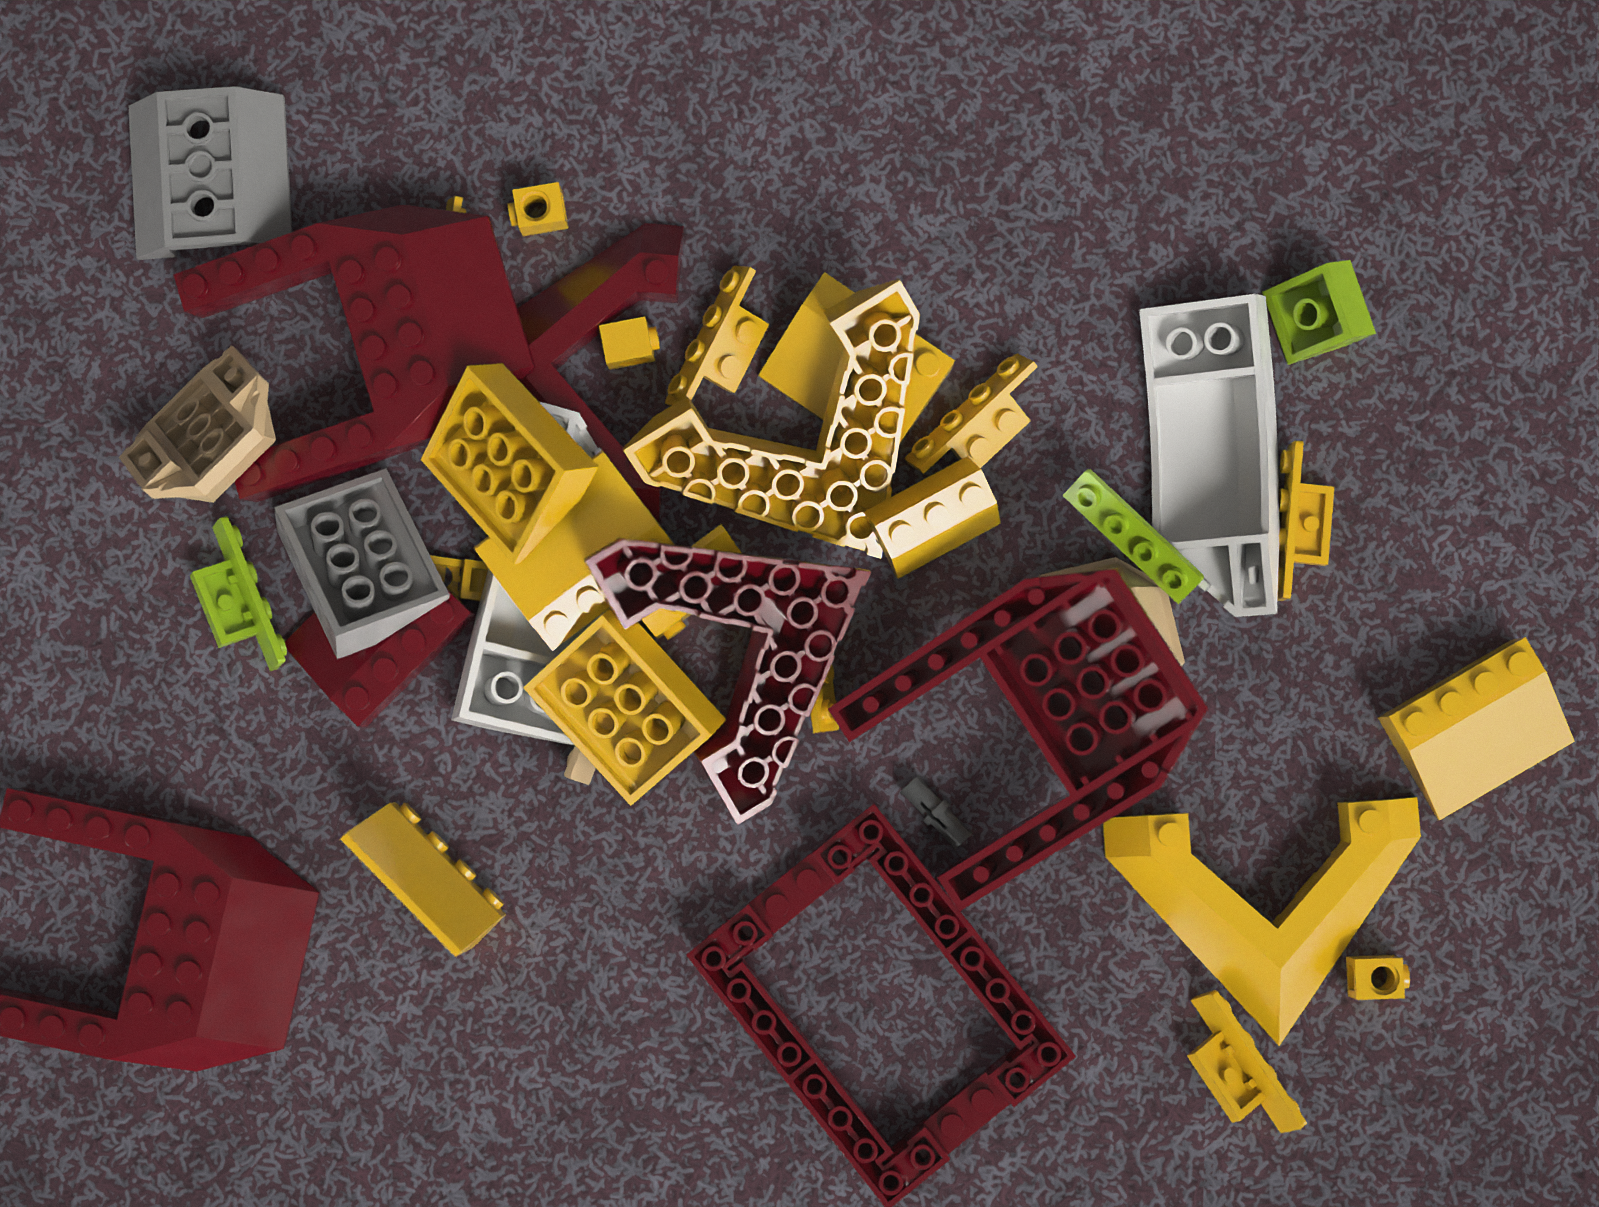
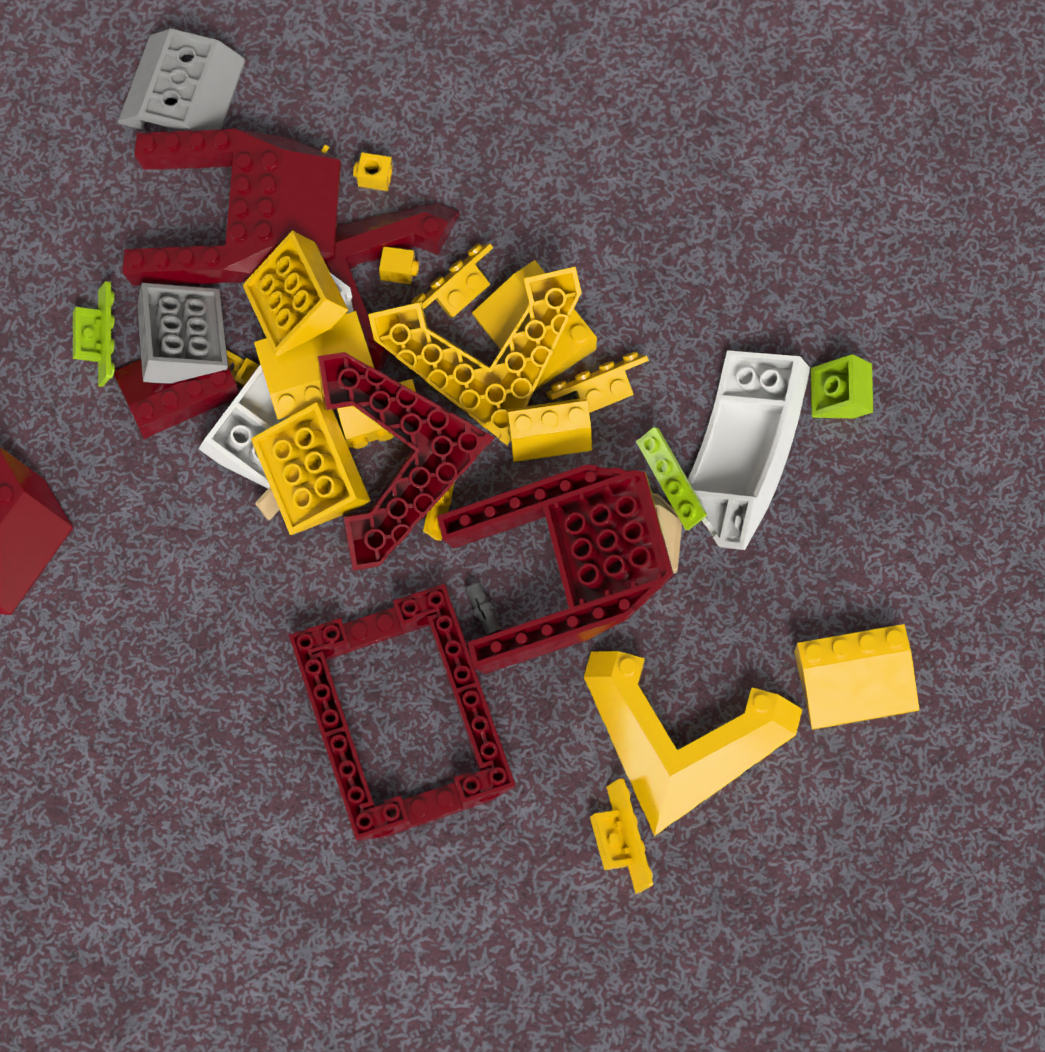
camera: 20 degrees right, 15 degrees down
tan piece [119,346,276,502] -> none
yellow slope [340,802,506,957] -> none
yellow bracket [1277,440,1334,601] -> none
yellow brick [1346,955,1410,1000] -> none

